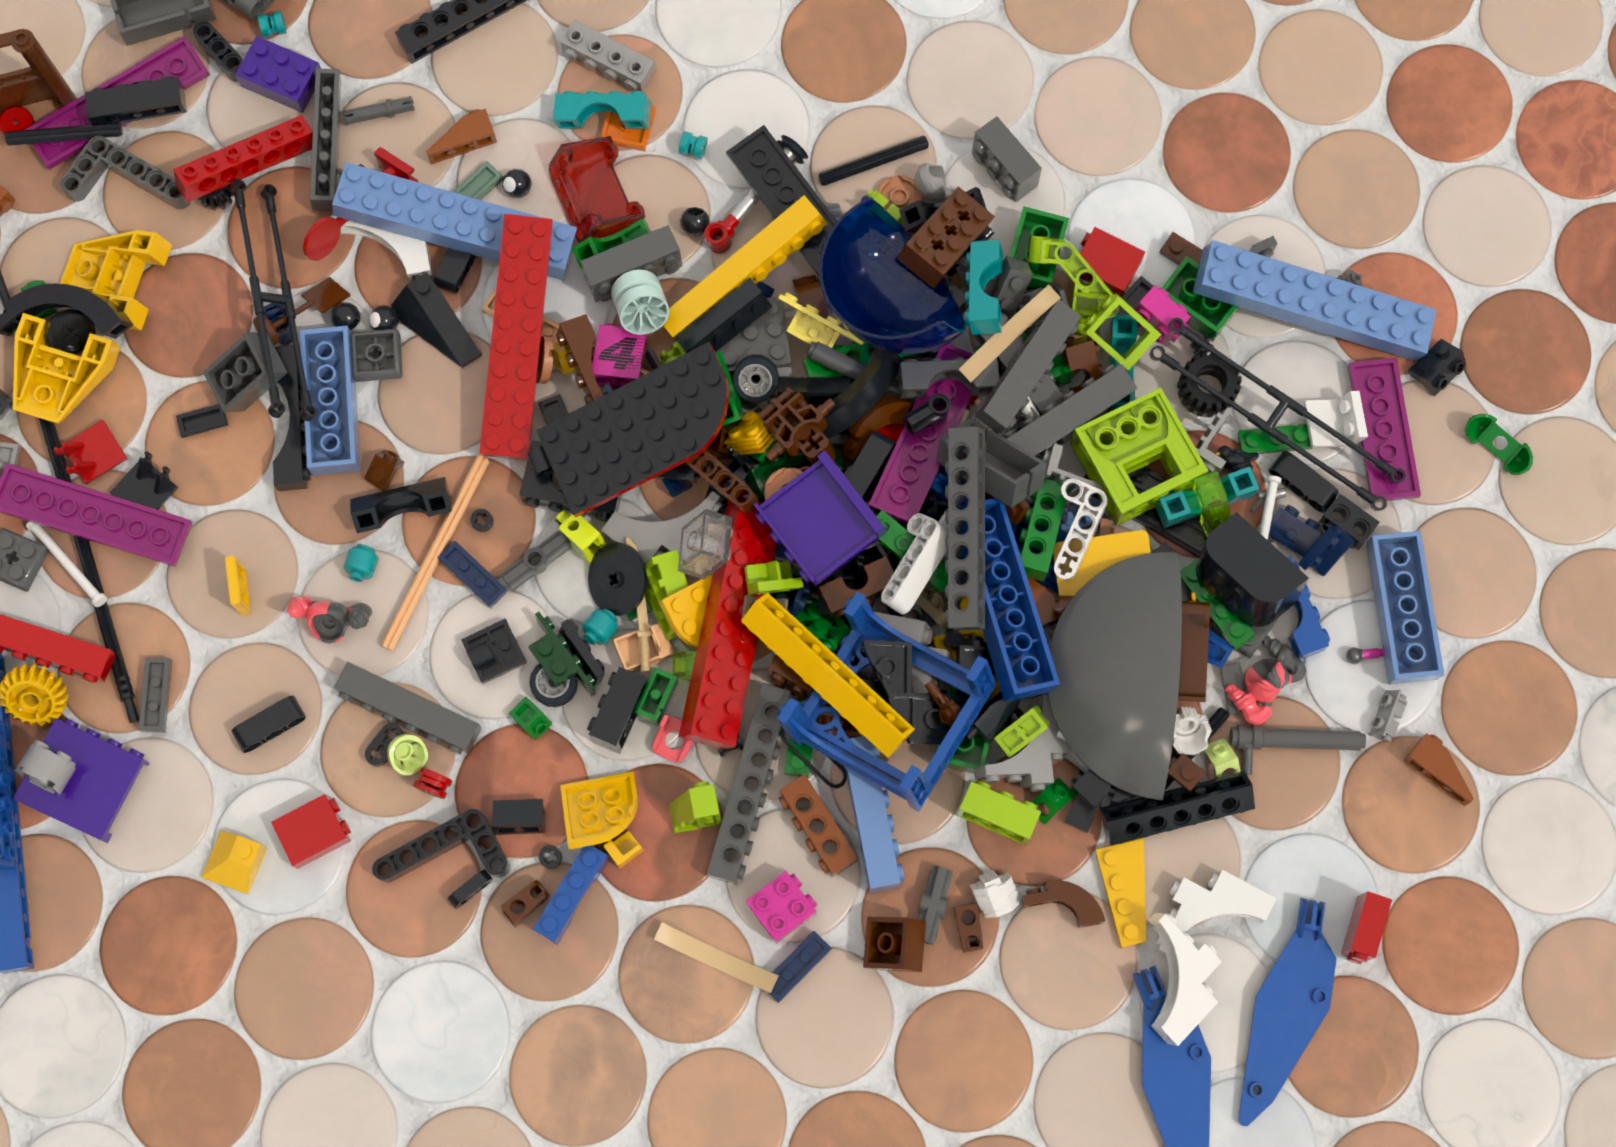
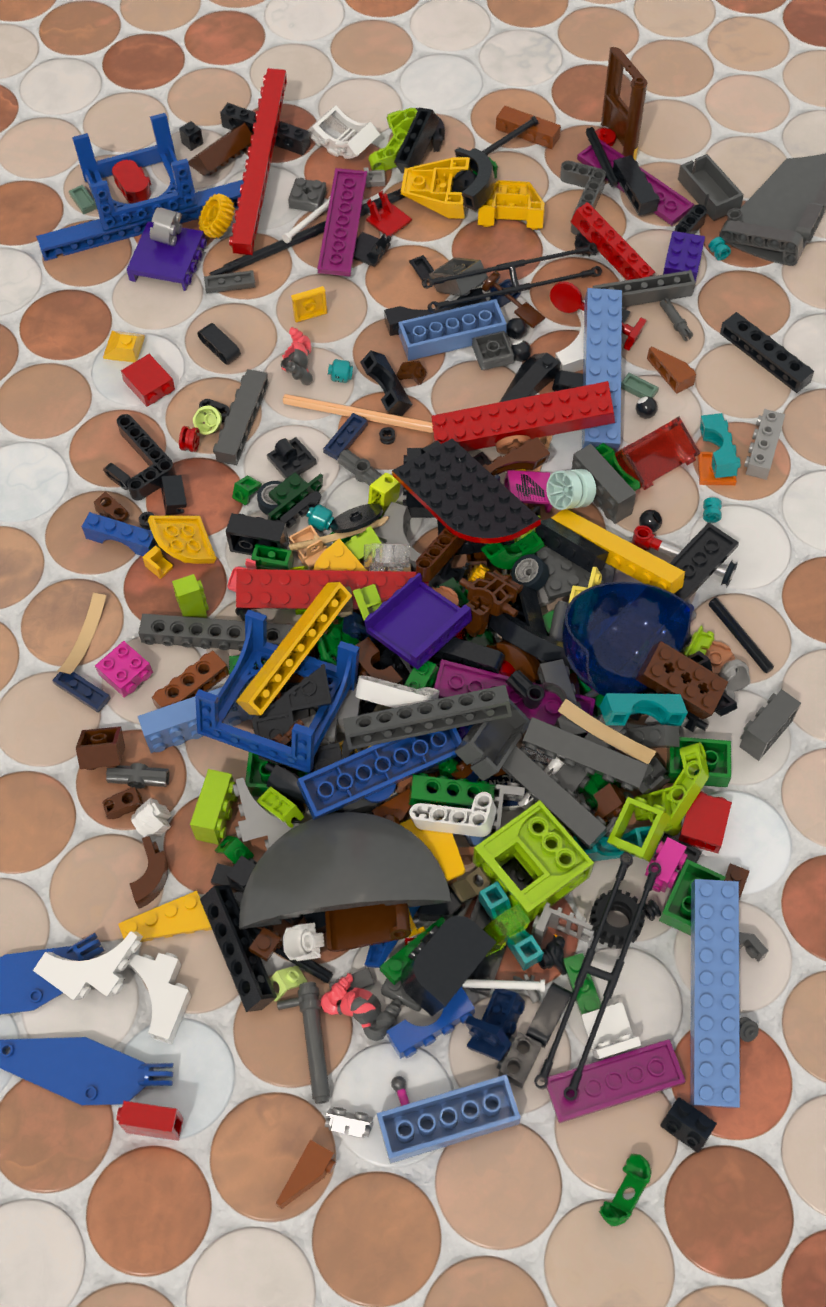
camera: 80 degrees right, 15 degrees down
none -> dark tan bracket [451,867,492,903]

